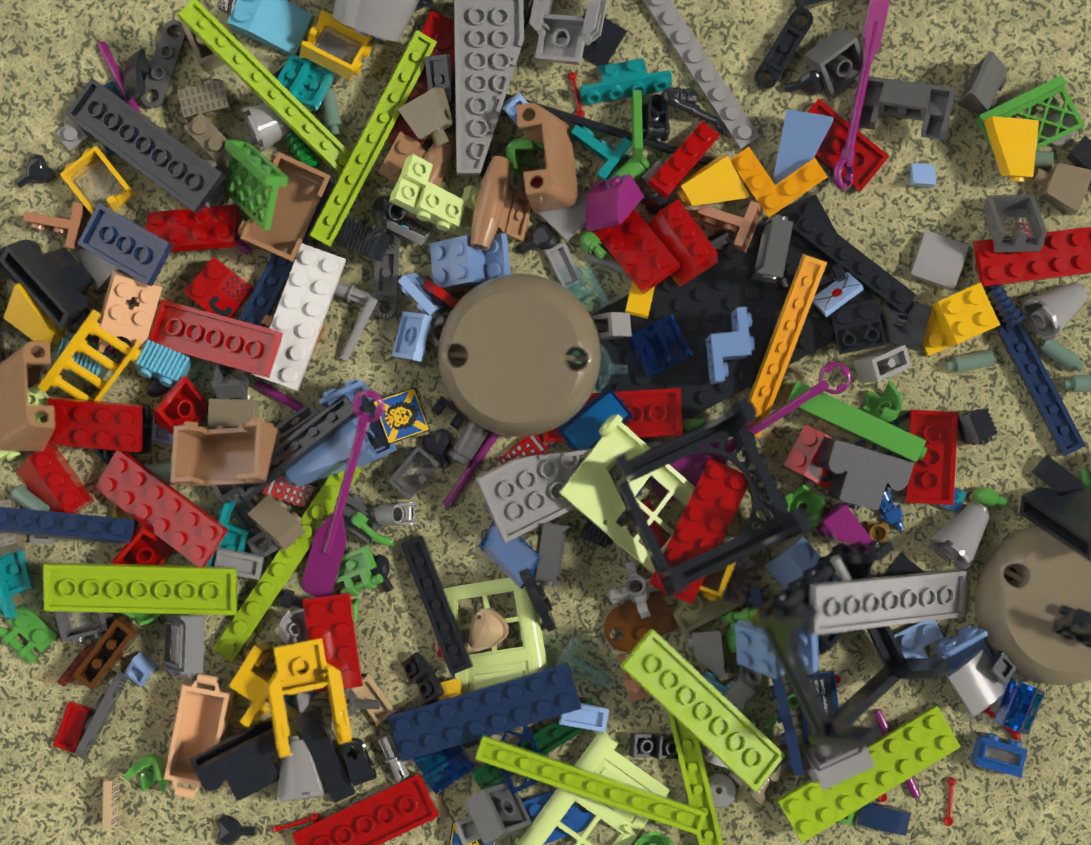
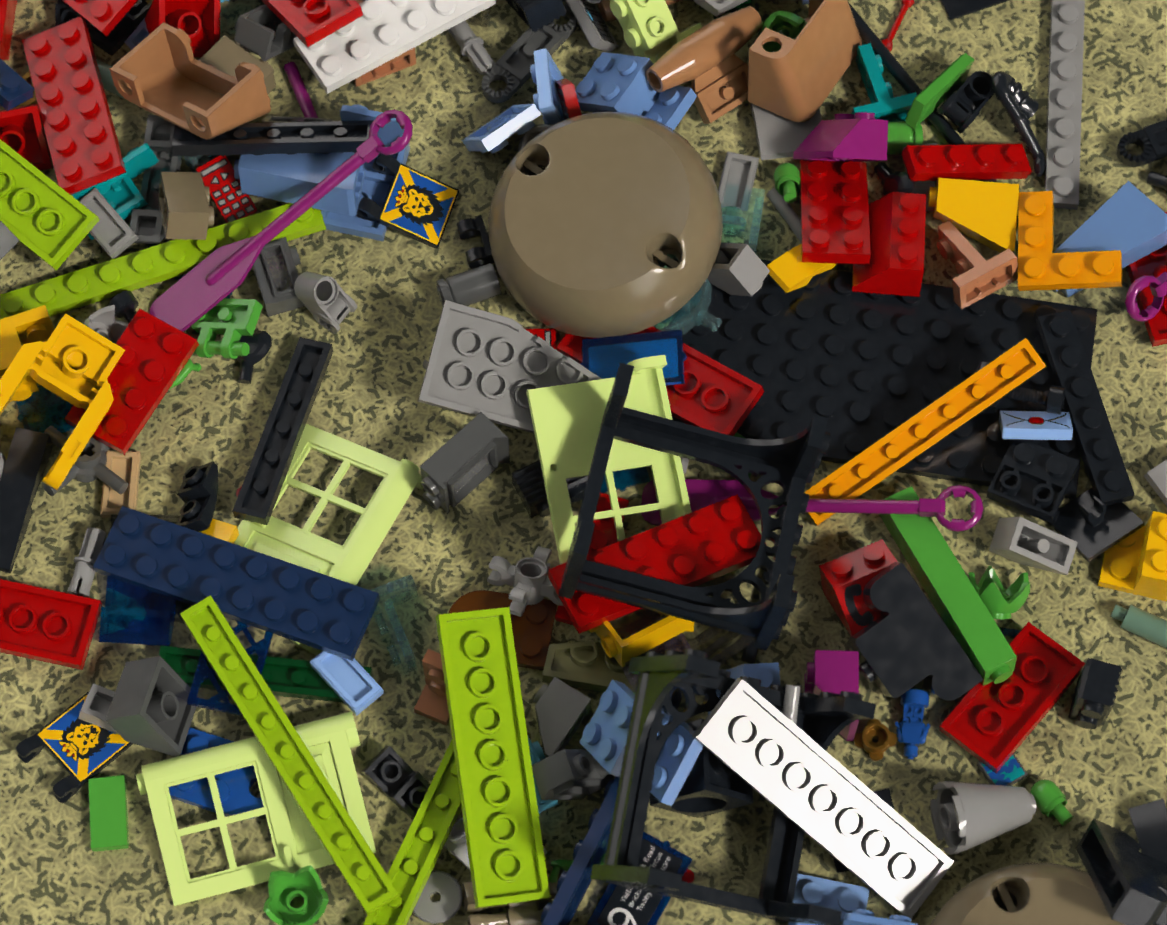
camera: 40 degrees right, 20 degrees down
light grey bar [339,296,378,361] -> none
black piece [343,738,377,786] -> none
bright green piece [351,511,395,546] -> none
window [388,446,441,500] -> none
black rock [421,428,451,468] -> none
magenta bar [443,432,500,508] -> none
tan piece [467,608,509,653] -> none
clear blue piece [479,520,541,588] -> none
black rock [519,222,557,254] -> none
black plate [519,568,557,632] -> none
teal bracket [580,58,672,106] -> none
clear blue slope [627,314,693,378] -> none
medium blue bracket [706,307,754,385] -> none
black plate [707,230,732,252] -> none
dark grey window [750,215,793,284] -> none
bright green piece [785,485,825,526] -> none

